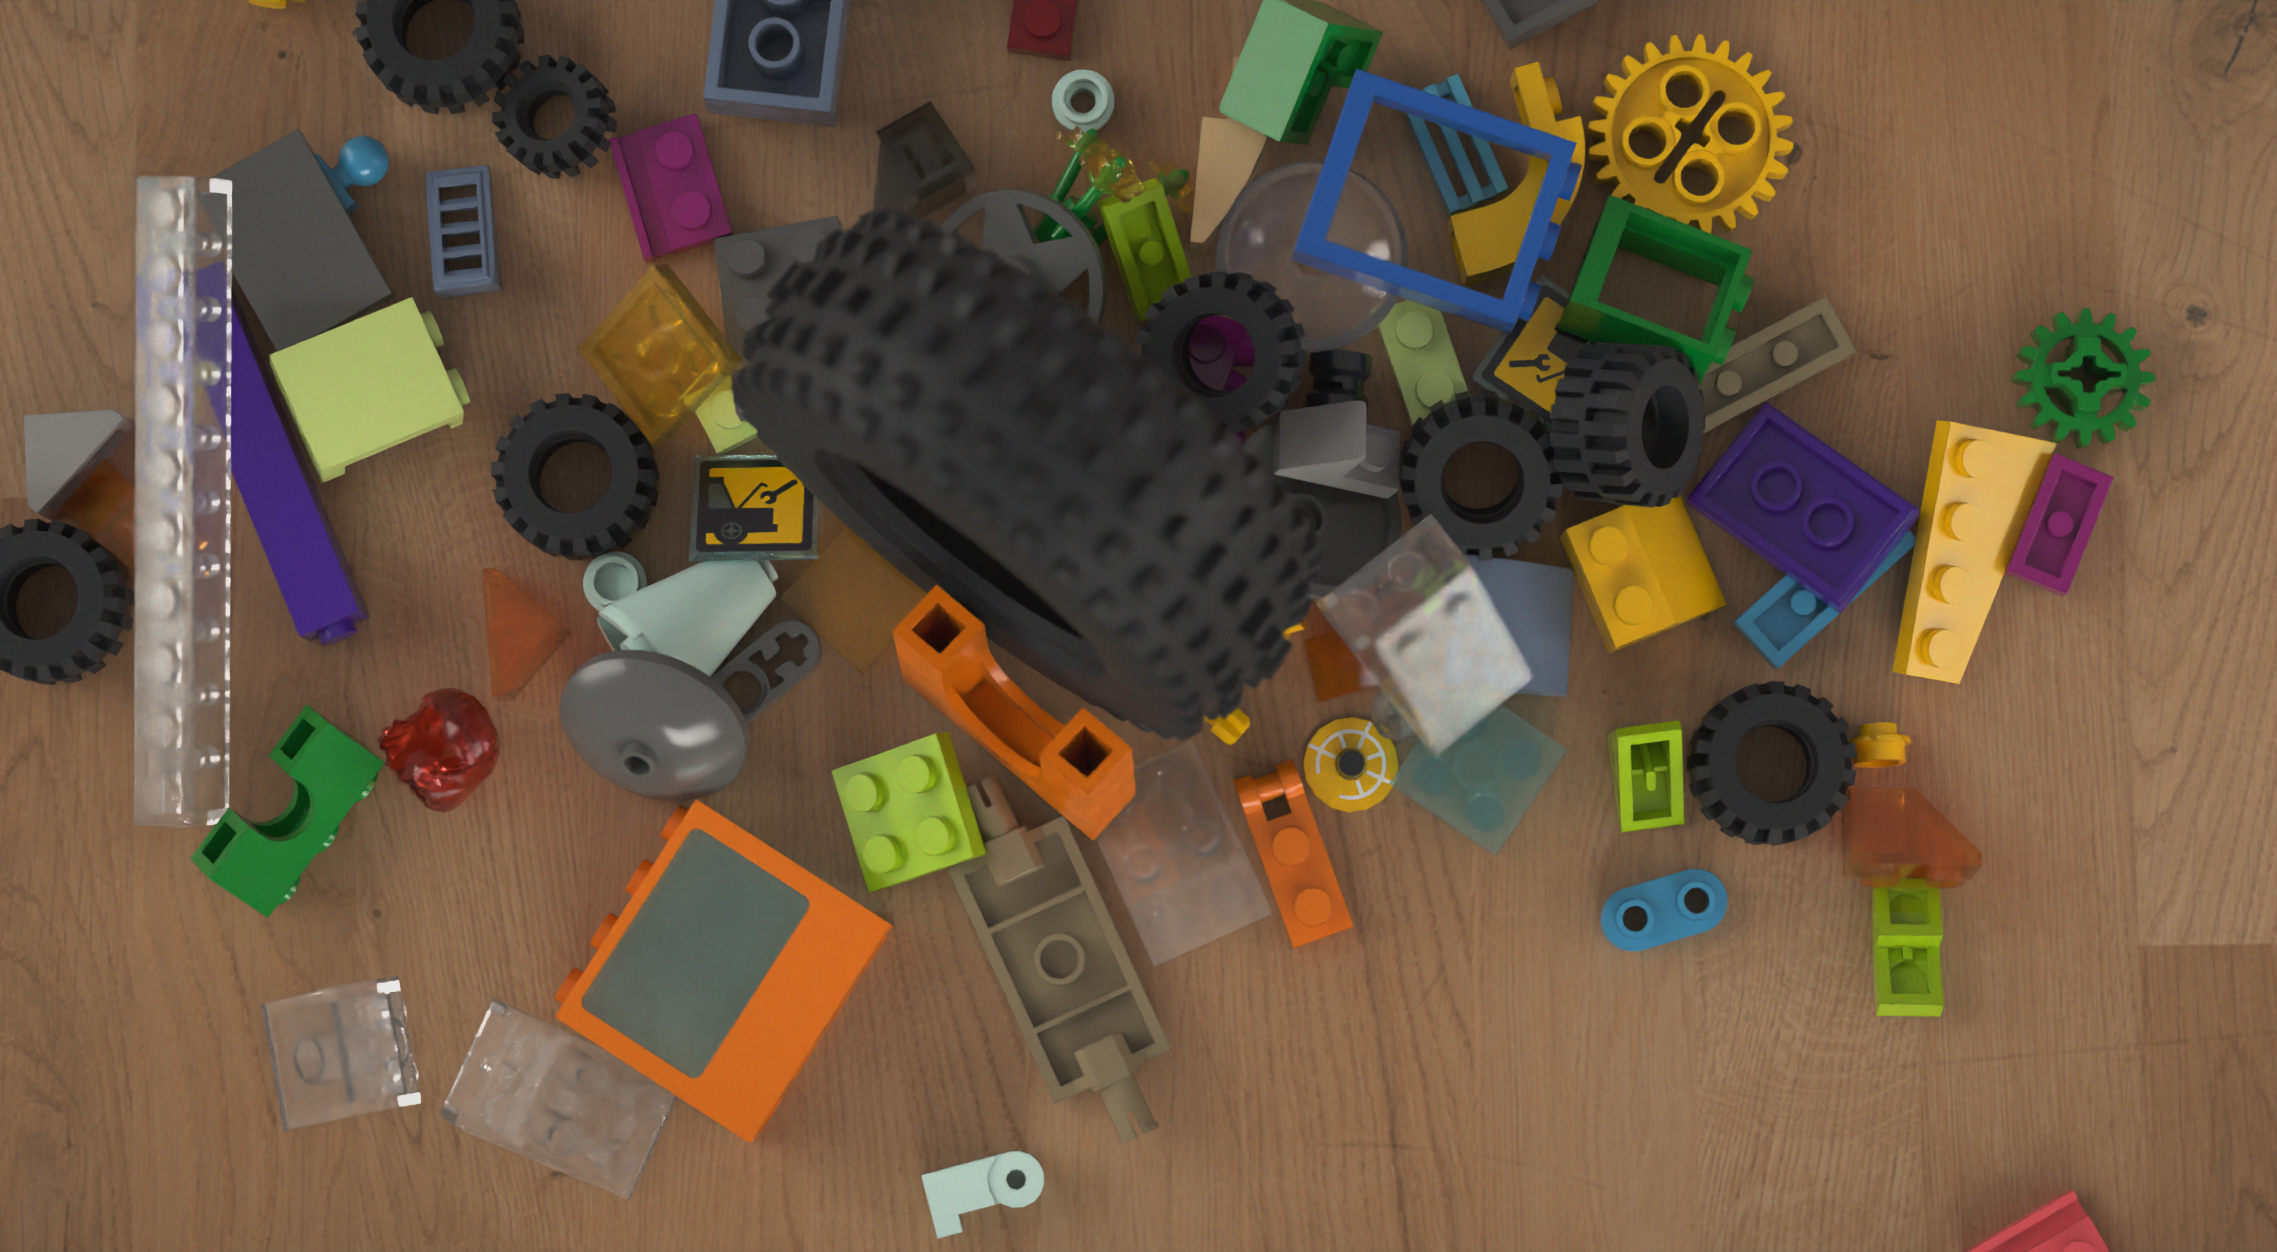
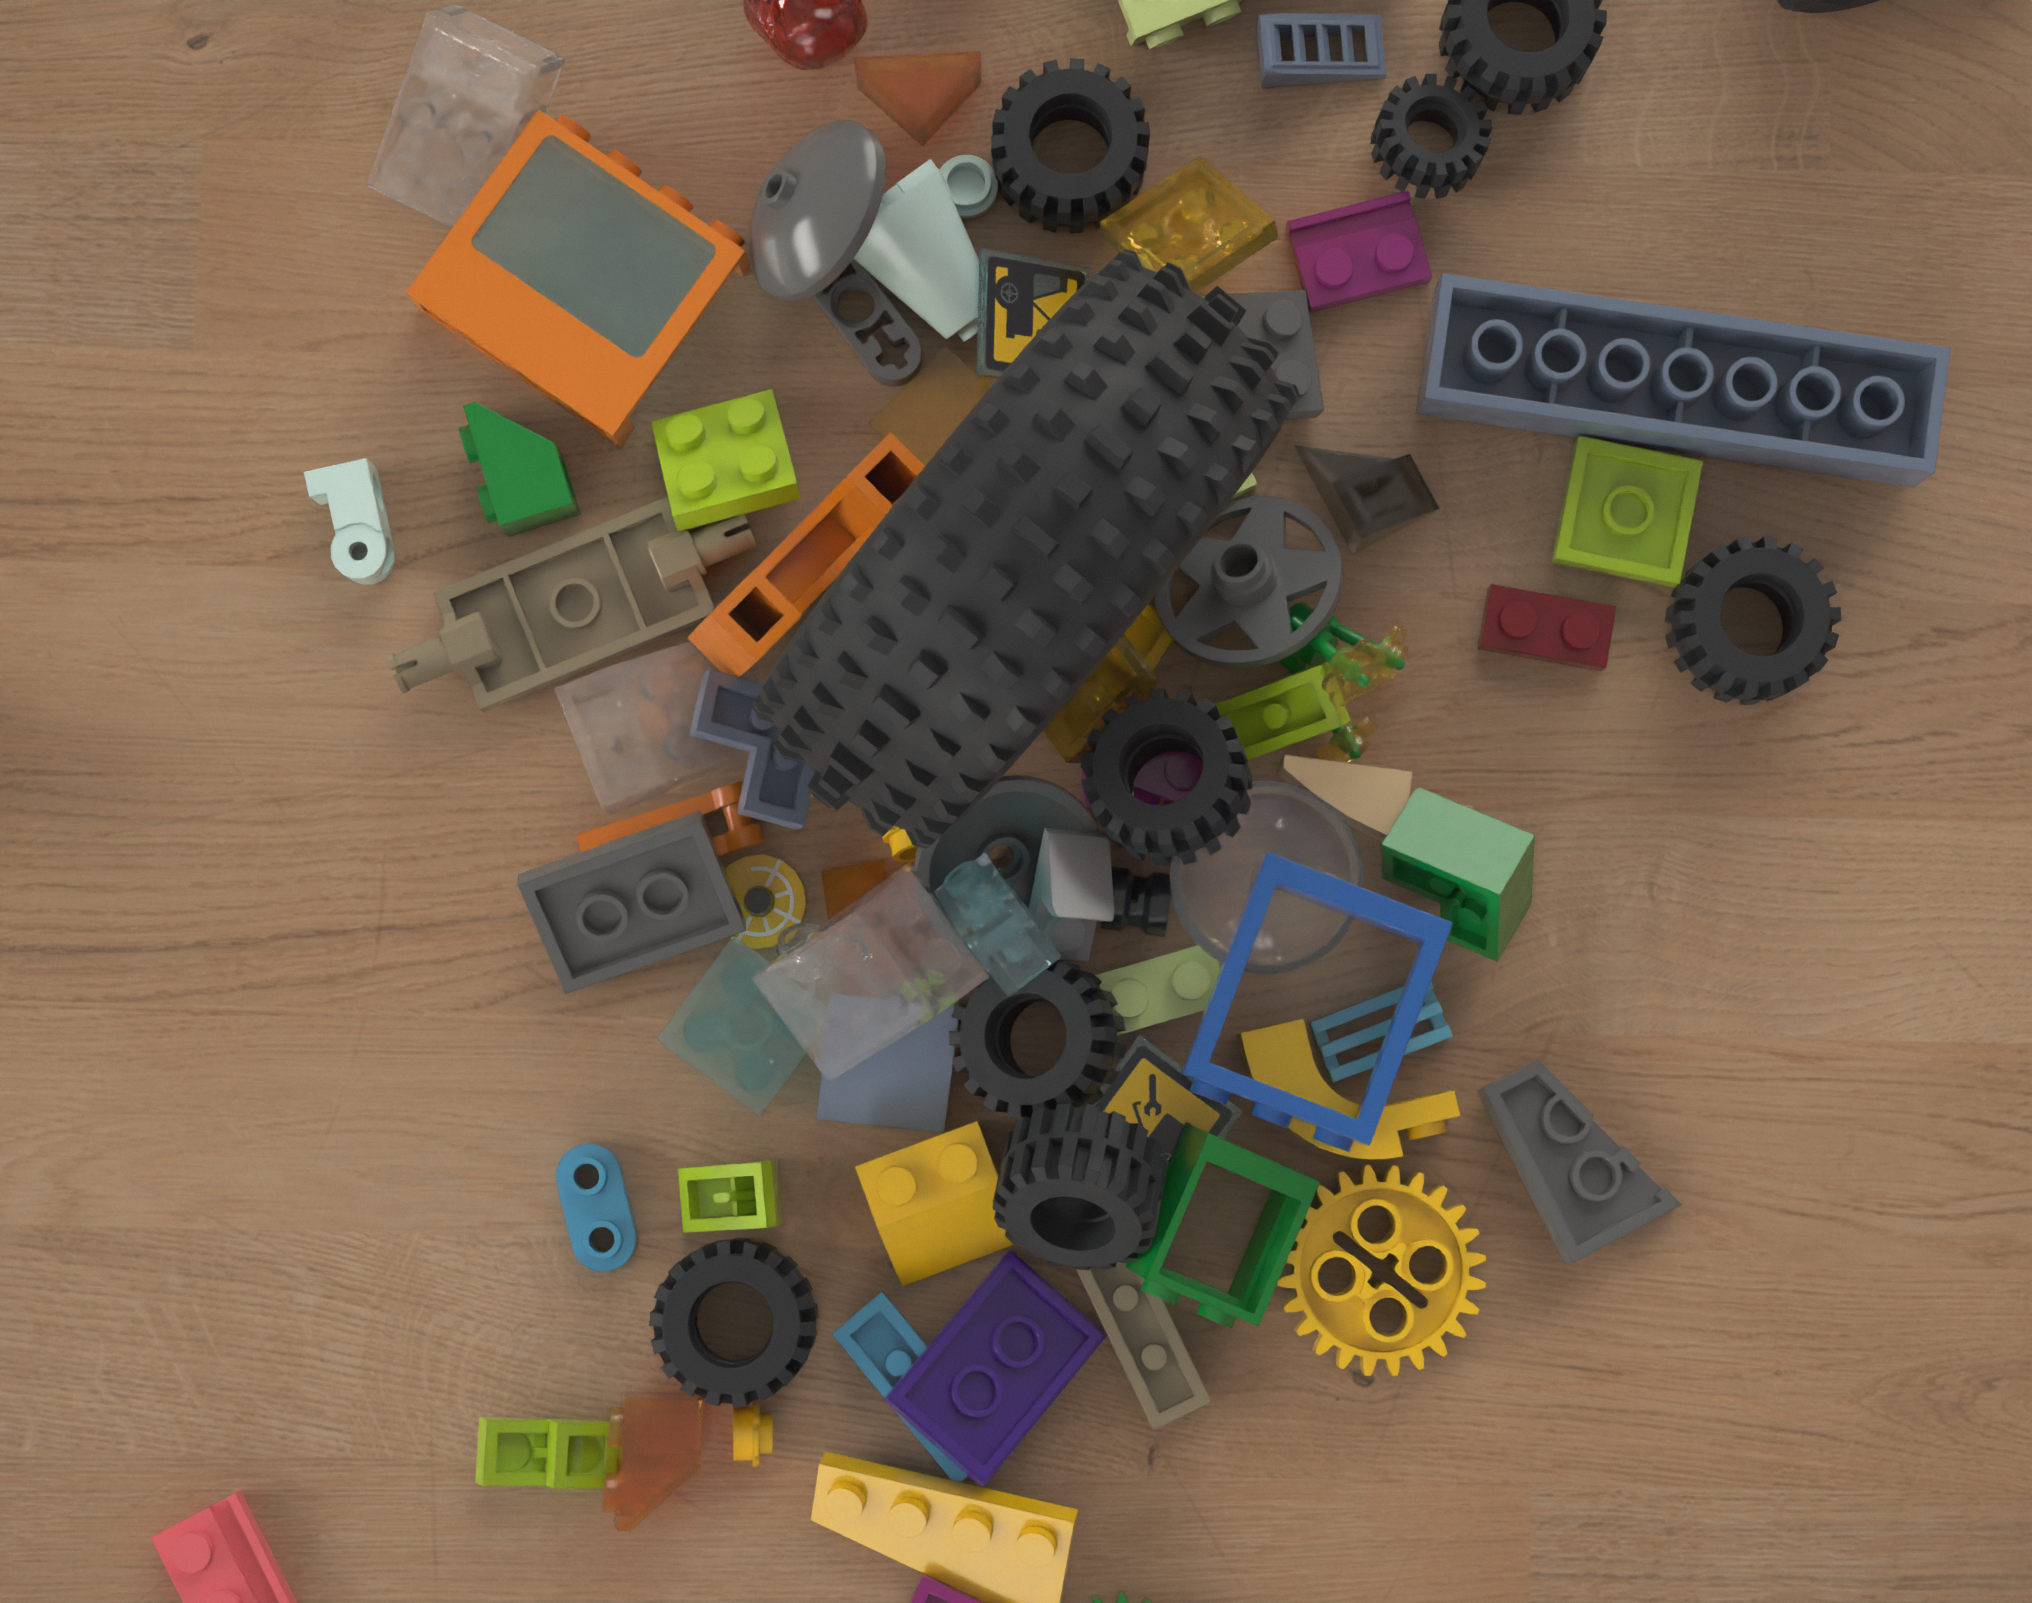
camera: 90 degrees right, 0 degrees up
light aqua plate [1052,70,1115,134] -> none
none -> green slope [459,402,581,537]
none -> dark grey plate [517,810,746,994]
none -> sand blue plate [689,669,814,830]
none -> clear light blue brick [934,852,1061,997]

